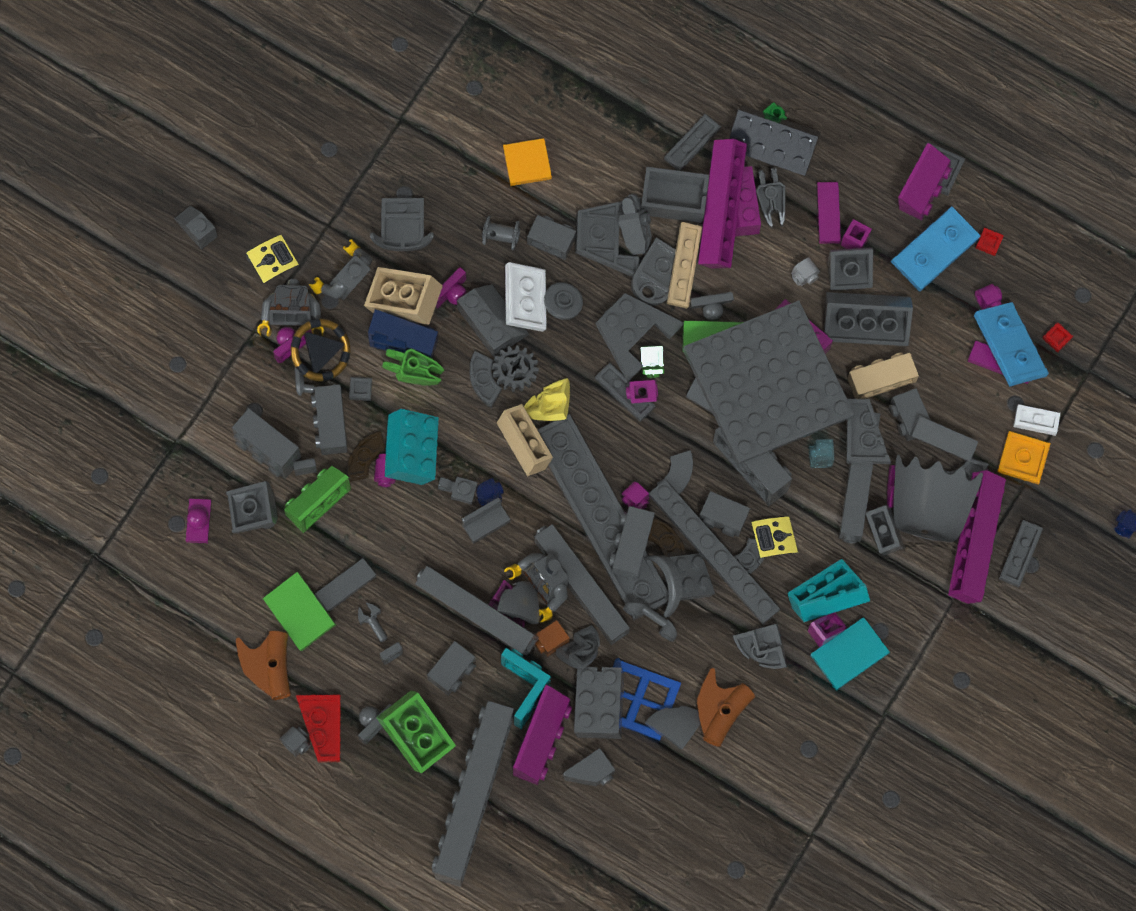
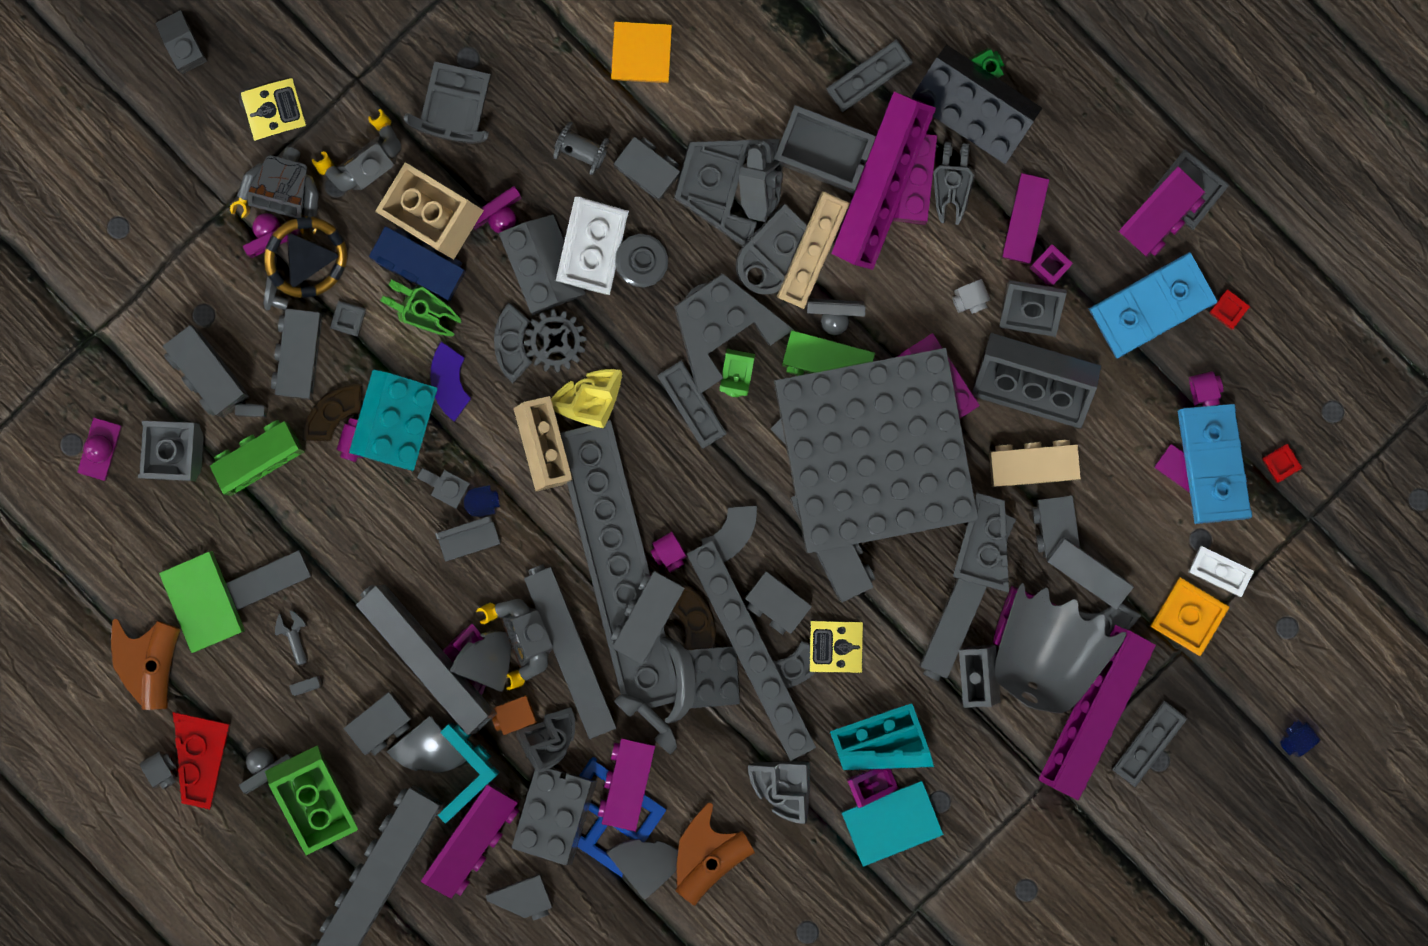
camera: 15 degrees right, 15 degrees up
magenta brick [626,380,659,403] -> none
clear light blue brick [809,439,834,468] -> none
none -> dark grey brick [387,716,467,773]
none -> dark purple tile [430,341,471,422]
none -> magenta brick [598,738,655,832]

